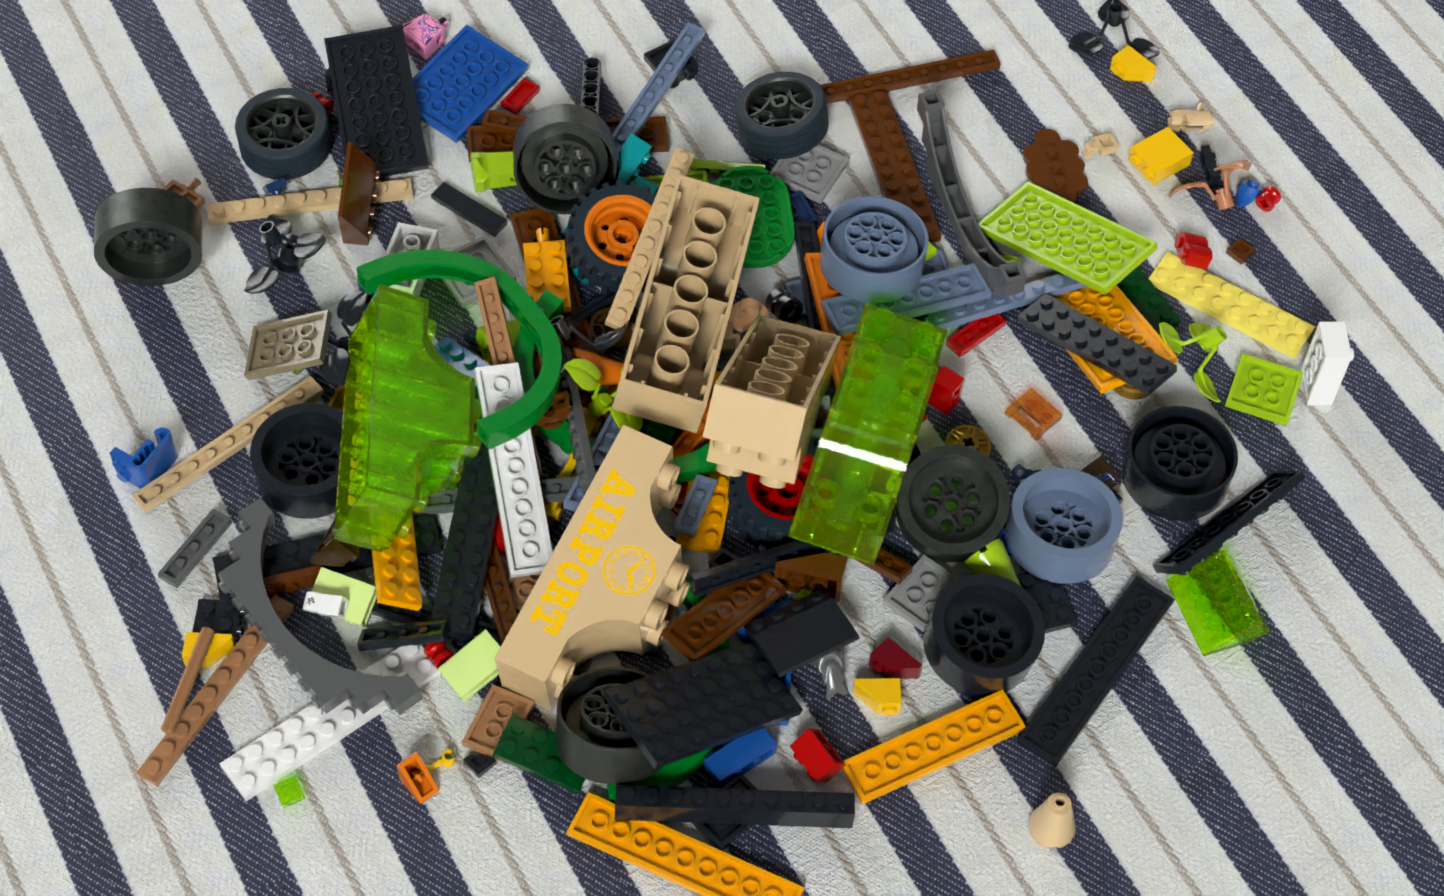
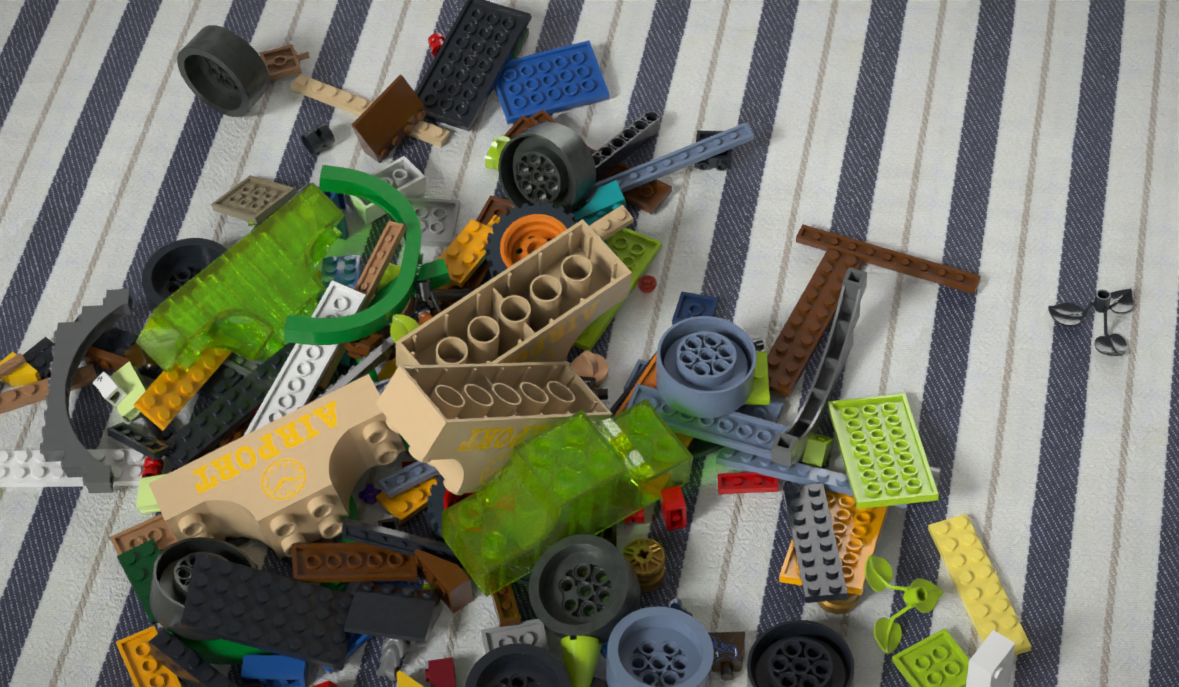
camera: 45 degrees right, 5 degrees down
blue piece [110,427,178,489] -> none
tan plate [132,376,324,514] -> none
dark grey plate [158,509,232,589] -> none
wheel [235,88,332,180] -> none
black plant [244,215,327,294] -> none
dark blue plate [263,177,287,196] -> none
orange slope [397,752,440,804] -> none
bright pink torso [403,14,448,59] -> none
yellow hand [426,749,456,771] -> none
black tile [431,182,507,237] -> none
black tile [463,754,496,778] -> none
red tile [500,78,540,115] -> none
lime plate [689,158,766,173] -> none
green plate [712,166,795,268] -> none
wheel [734,72,829,159] -> none
black wheel [765,288,803,323] -> none
light grey plate [769,145,849,204] -> none
clear orange plate [1004,388,1063,441] -> none
reddish brown plate [1023,129,1088,203] -> none
tan plate [1081,132,1120,159] -> none
yellow slope [1109,45,1157,82] -> none
dark green plate [1117,266,1181,334] -> none
yellow brick [1128,127,1194,185] -> none
tan piece [1168,103,1214,132] -> none
nougat plant [1169,160,1252,210] -> none
red brick [1174,231,1213,270] -> none
black plate [1199,145,1221,189] -> none
reddish brown tile [1226,238,1256,265] -> none
blue plate [1236,178,1264,208] -> none
red wheel [1255,186,1281,212] -> none

